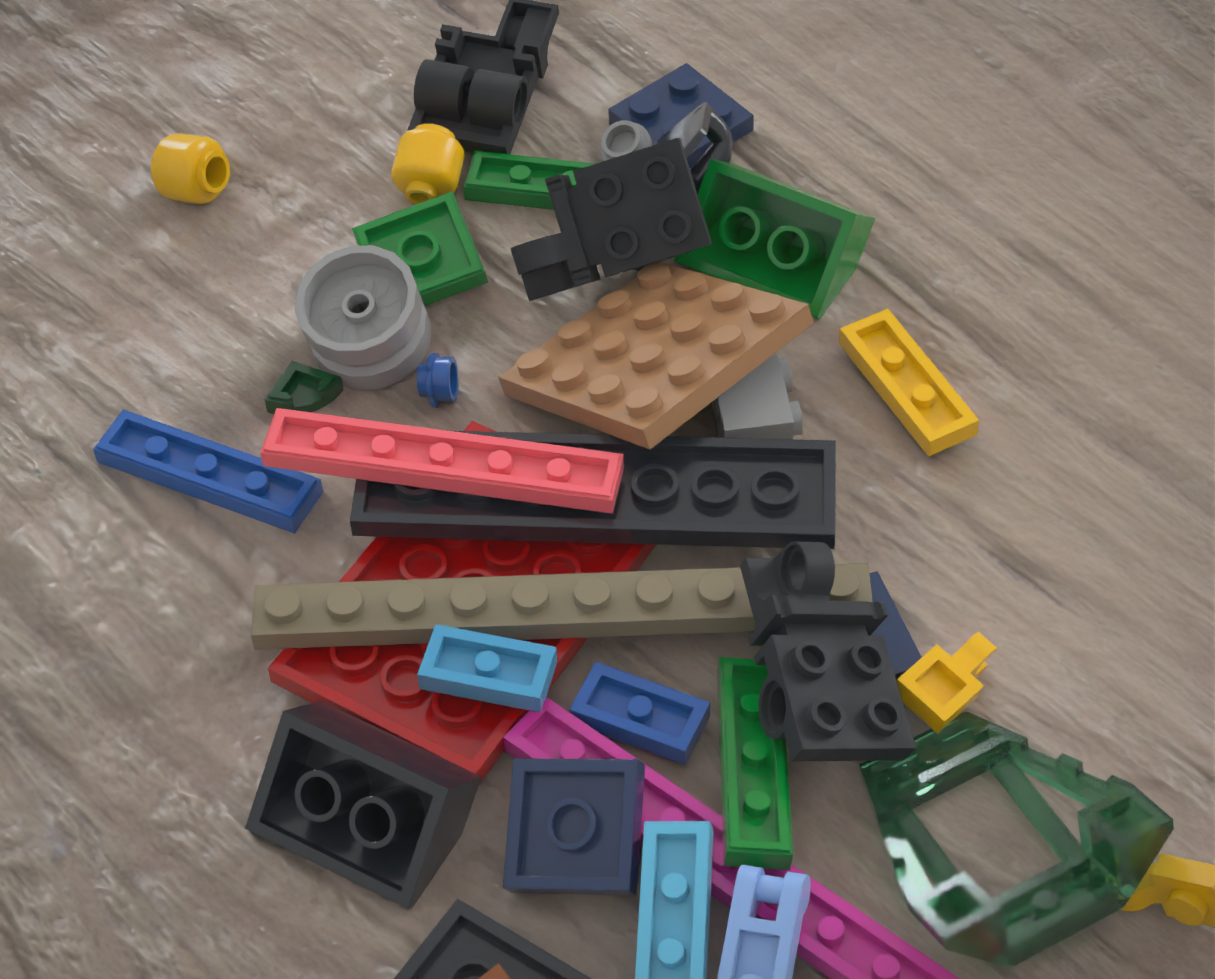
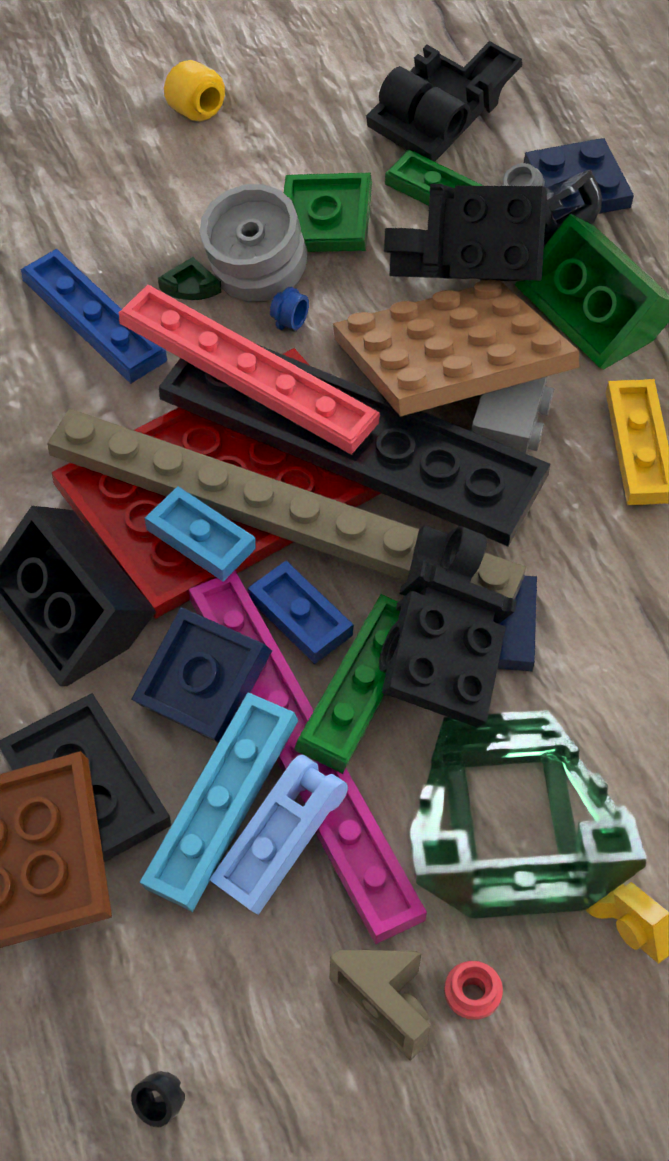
camera: 20 degrees right, 5 degrees up
yellow head [391,124,464,204] -> none
yellow plate [897,632,997,734] -> none

